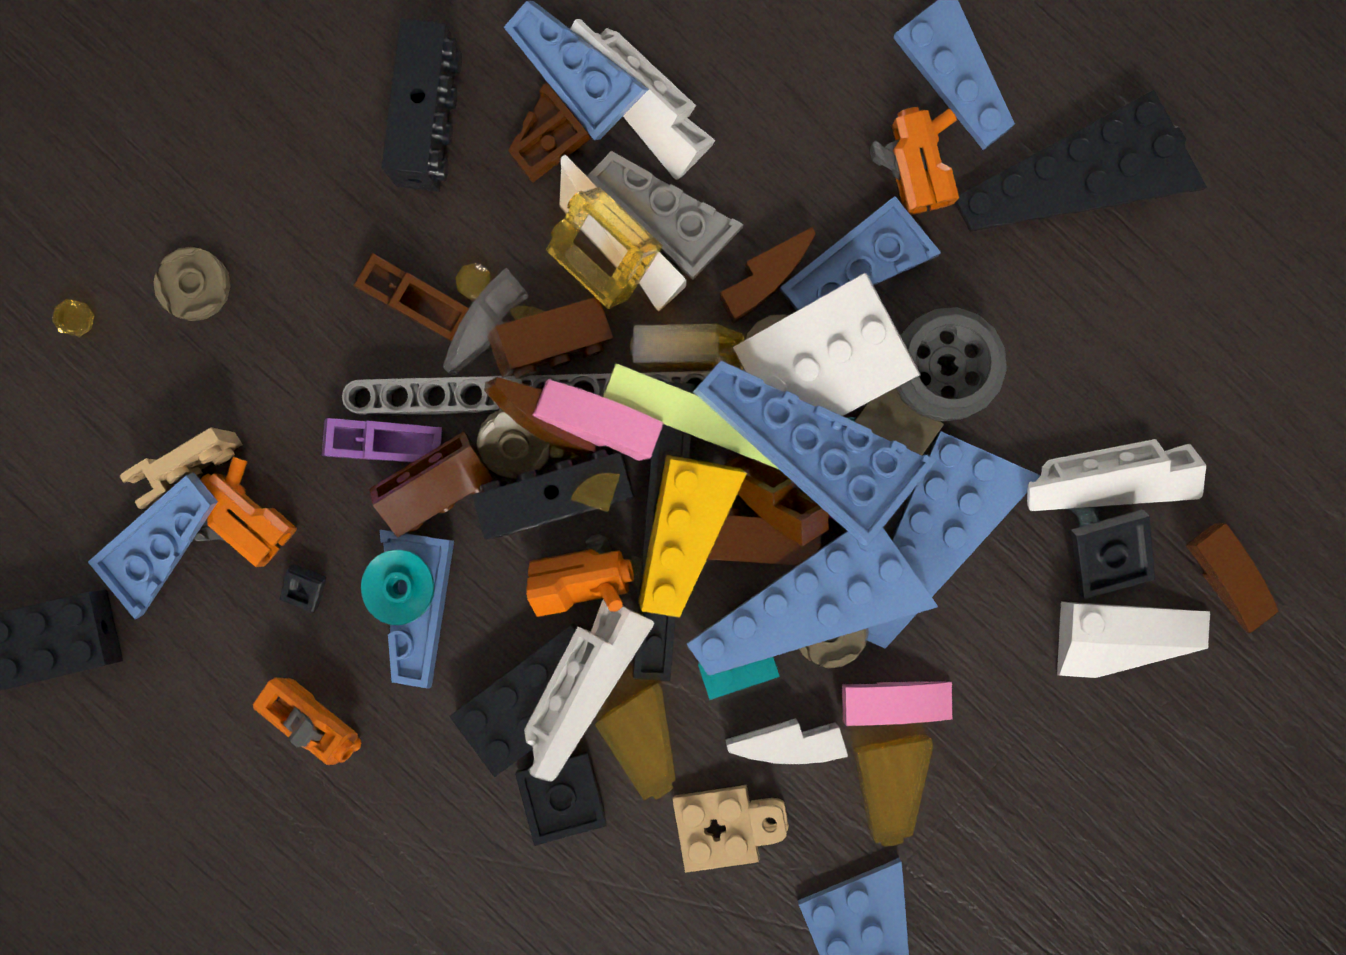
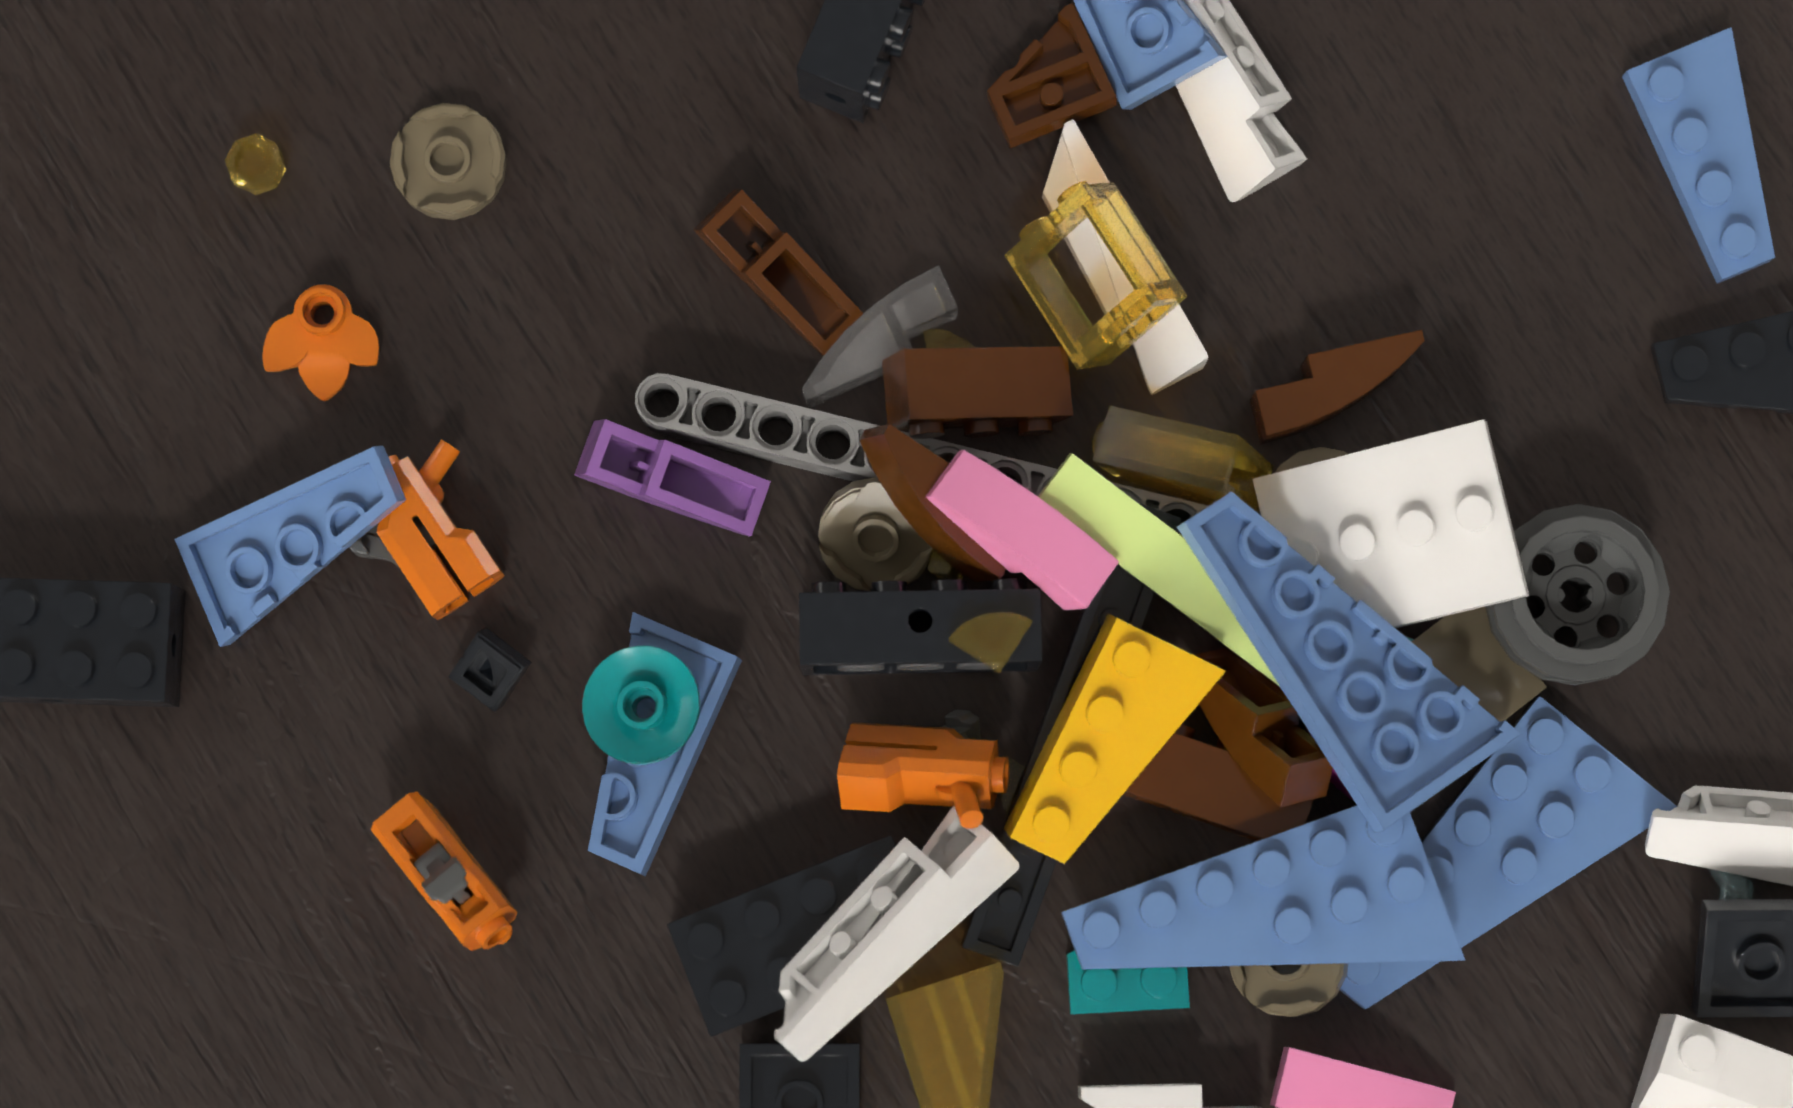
camera: 15 degrees right, 5 degrees down
tan plate [120,427,242,509] -> none
reddish brown brick [369,431,493,538] -> none
clear yellow tile [455,263,493,301] -> none
light grey wing [587,151,743,280] -> none
medium blue wing [779,196,941,311] -> none
orange piece [870,107,959,215] -> none
none -> orange plate [262,284,379,401]

